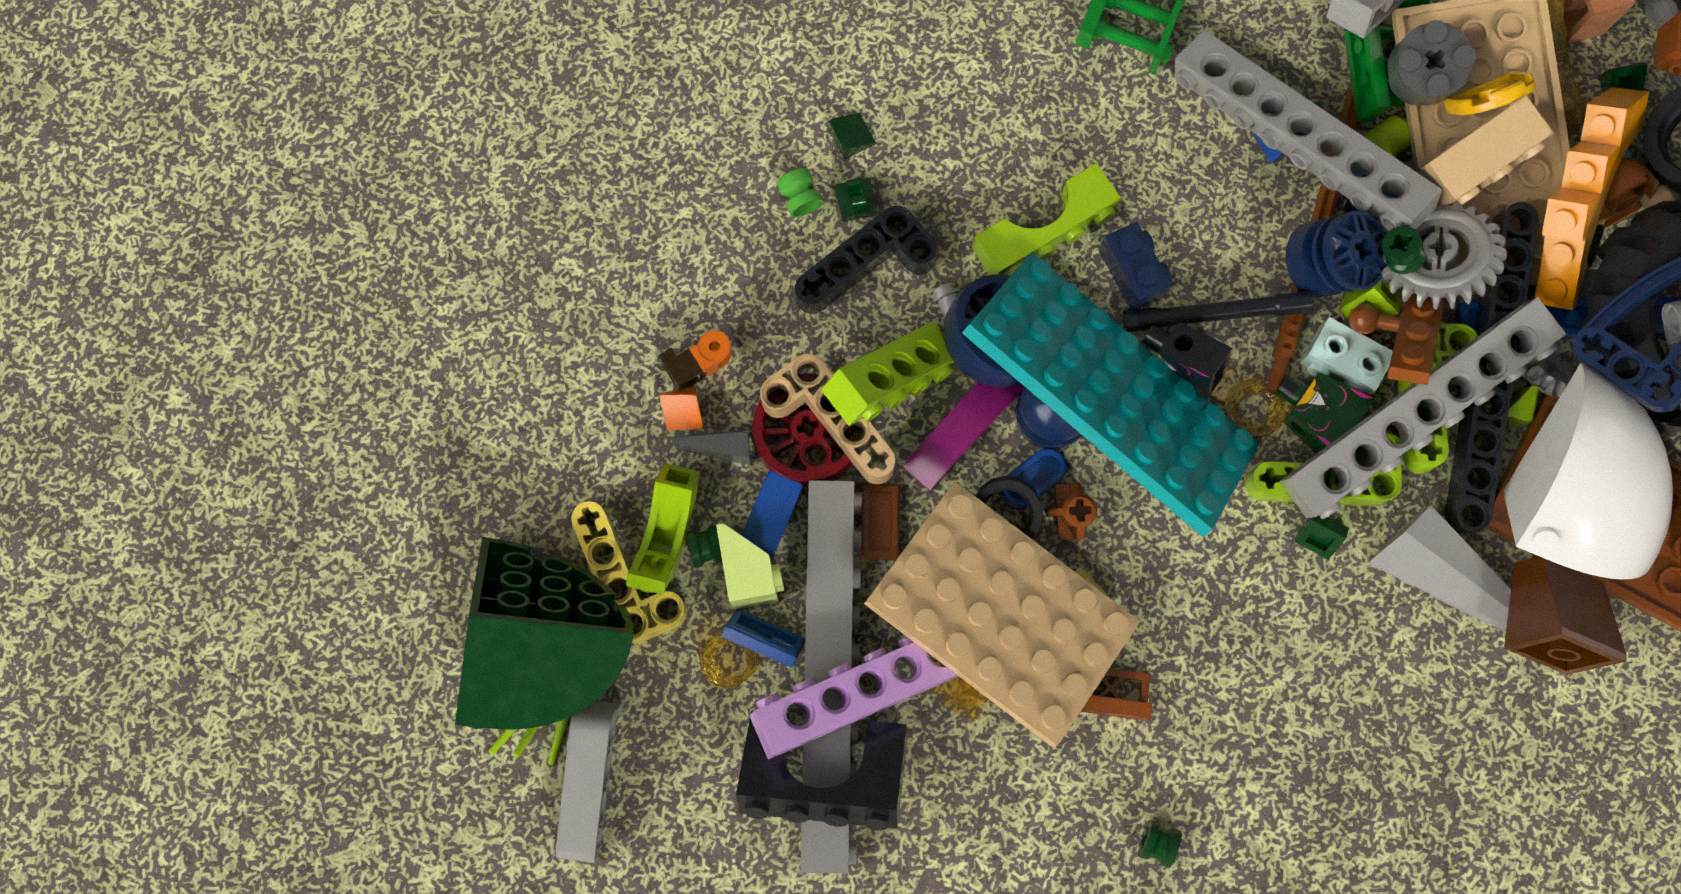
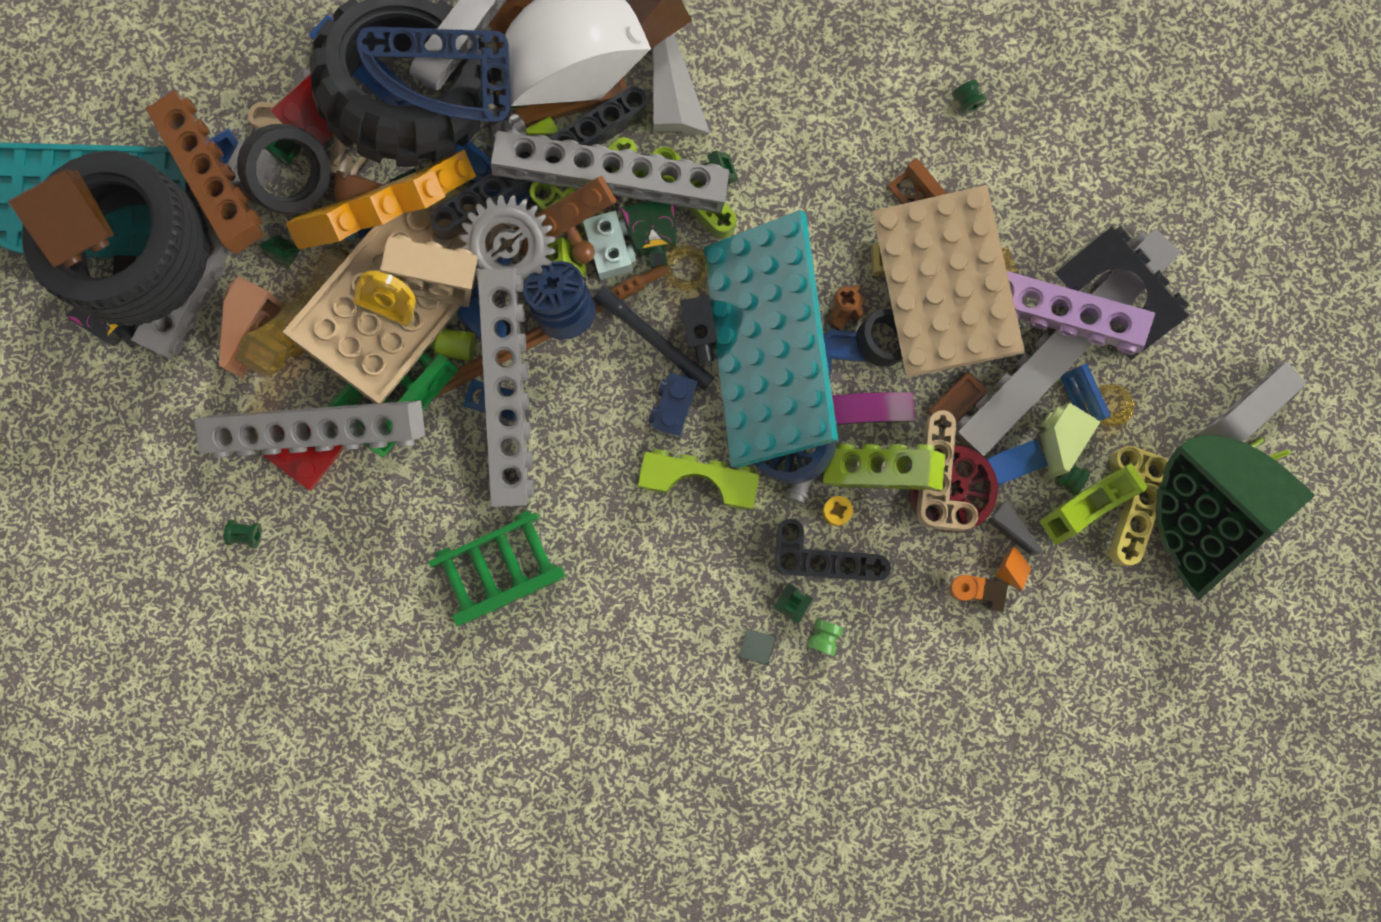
camera: 135 degrees left, 5 degrees up
dark green wheel [1381,226,1426,274] -> none
dark grey brick [1387,20,1476,106] -> none
none -> yellow wheel [822,496,853,526]

